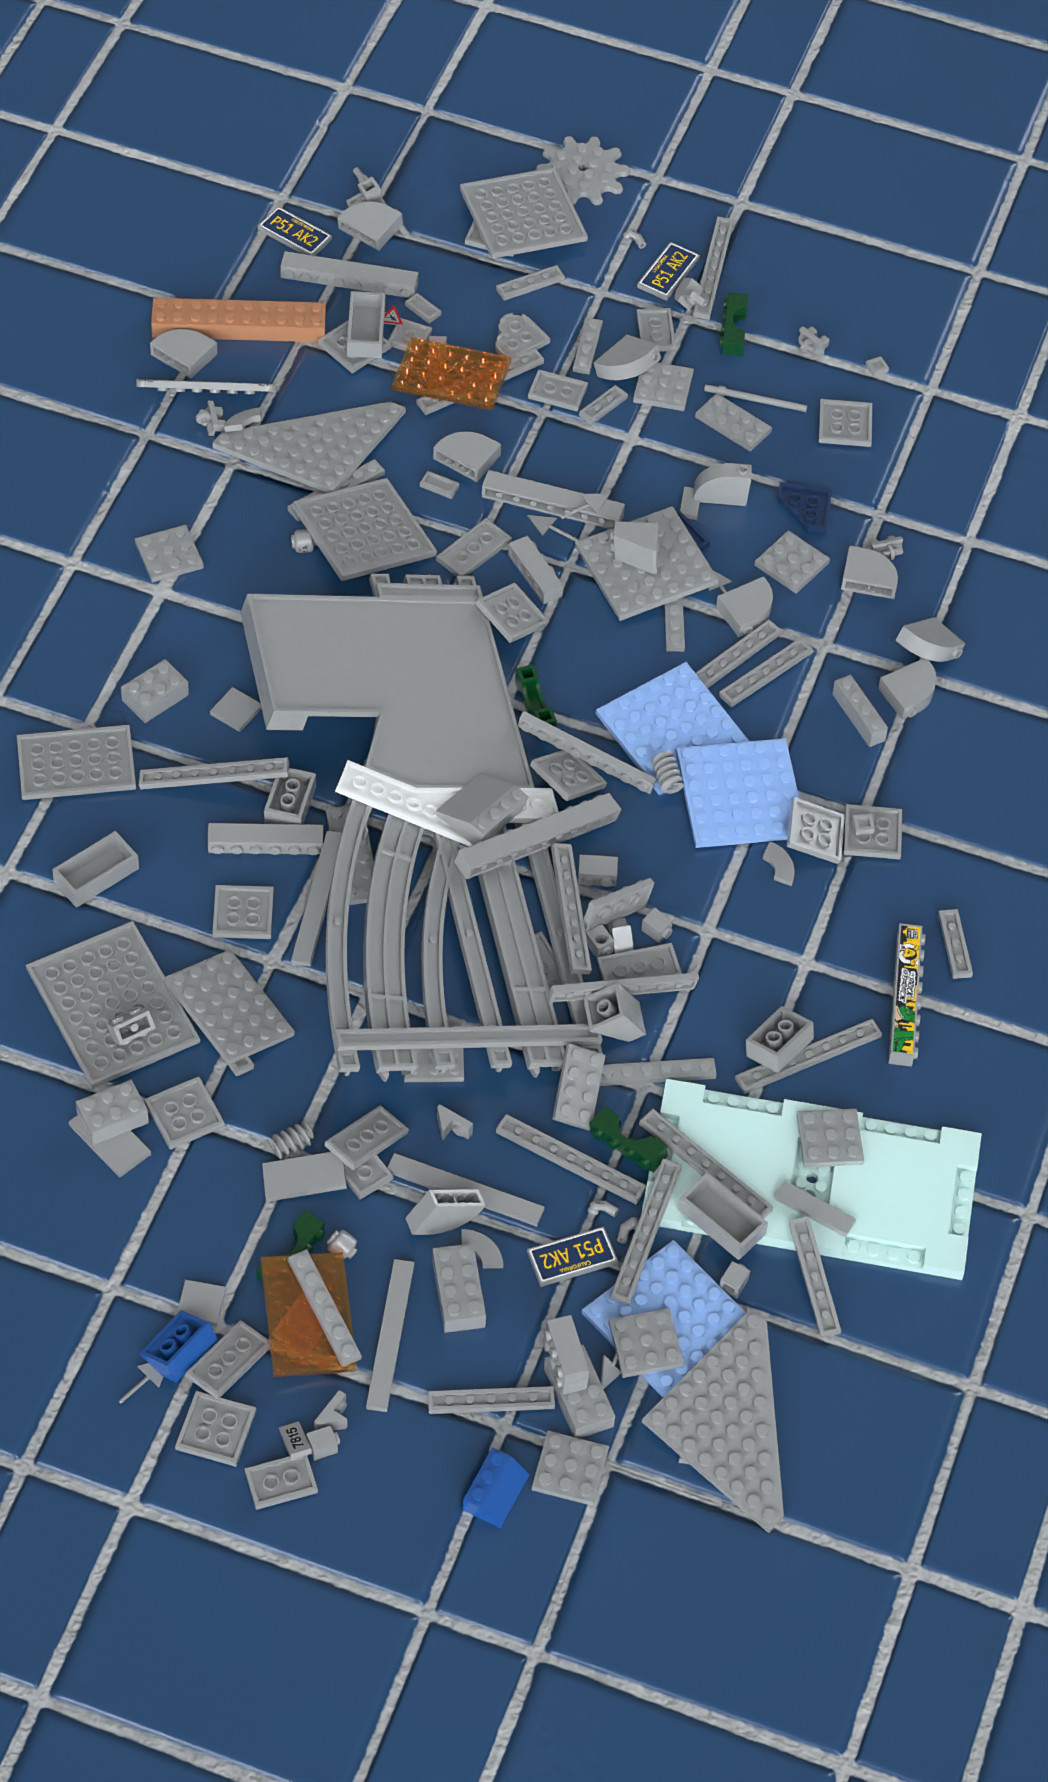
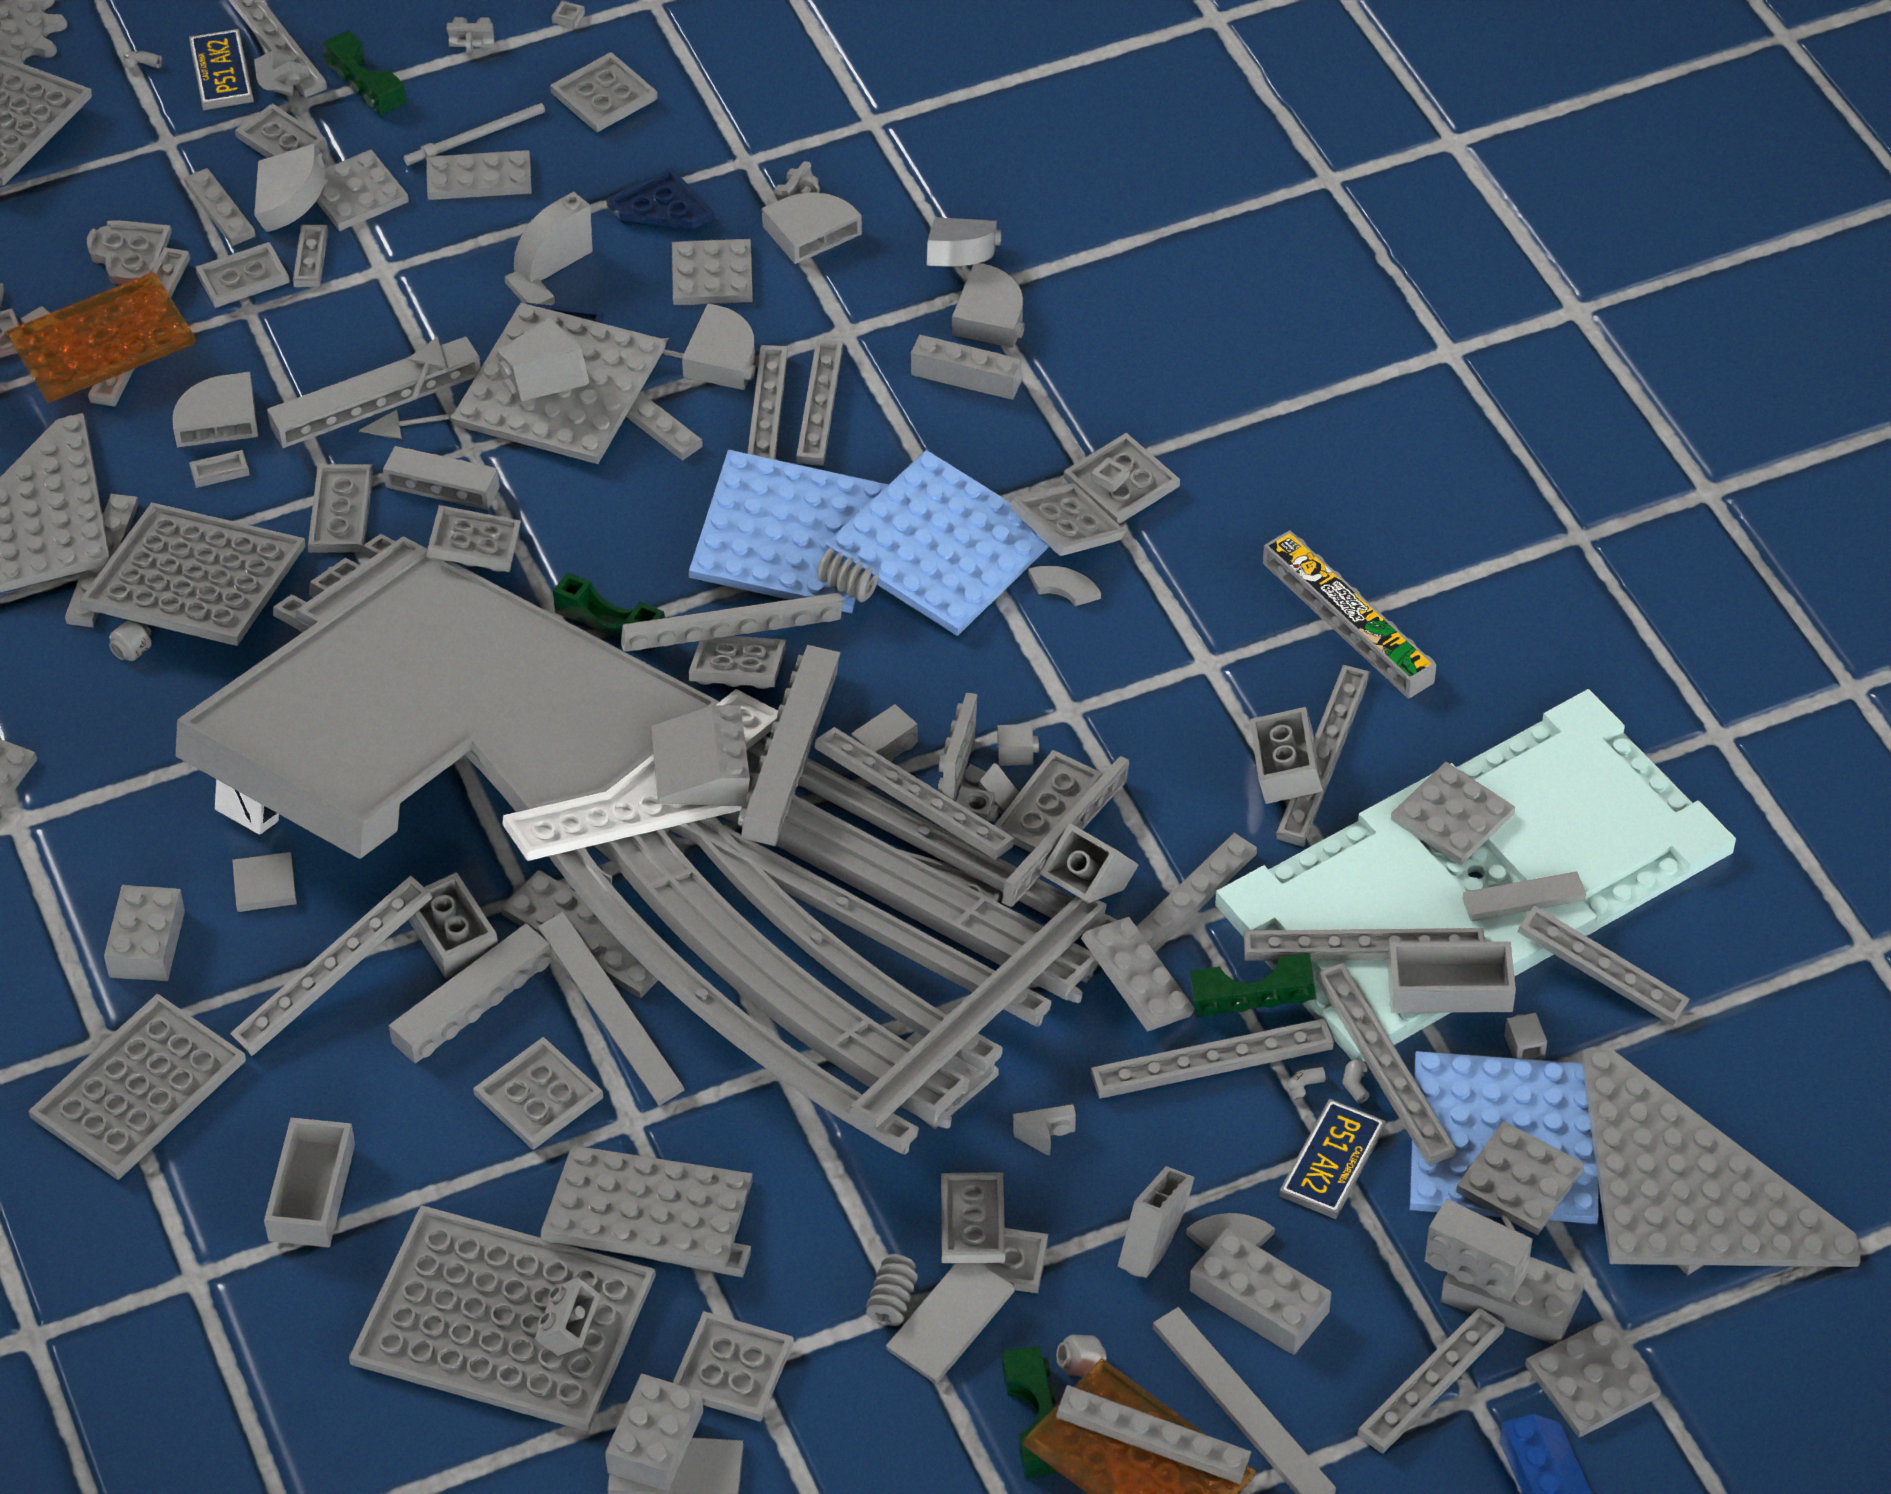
camera: 40 degrees left, 5 degrees down
light grey tile [387,1153,545,1227] -> none
light grey tile [496,265,565,301] -> none
light grey plate [938,909,973,979] -> none

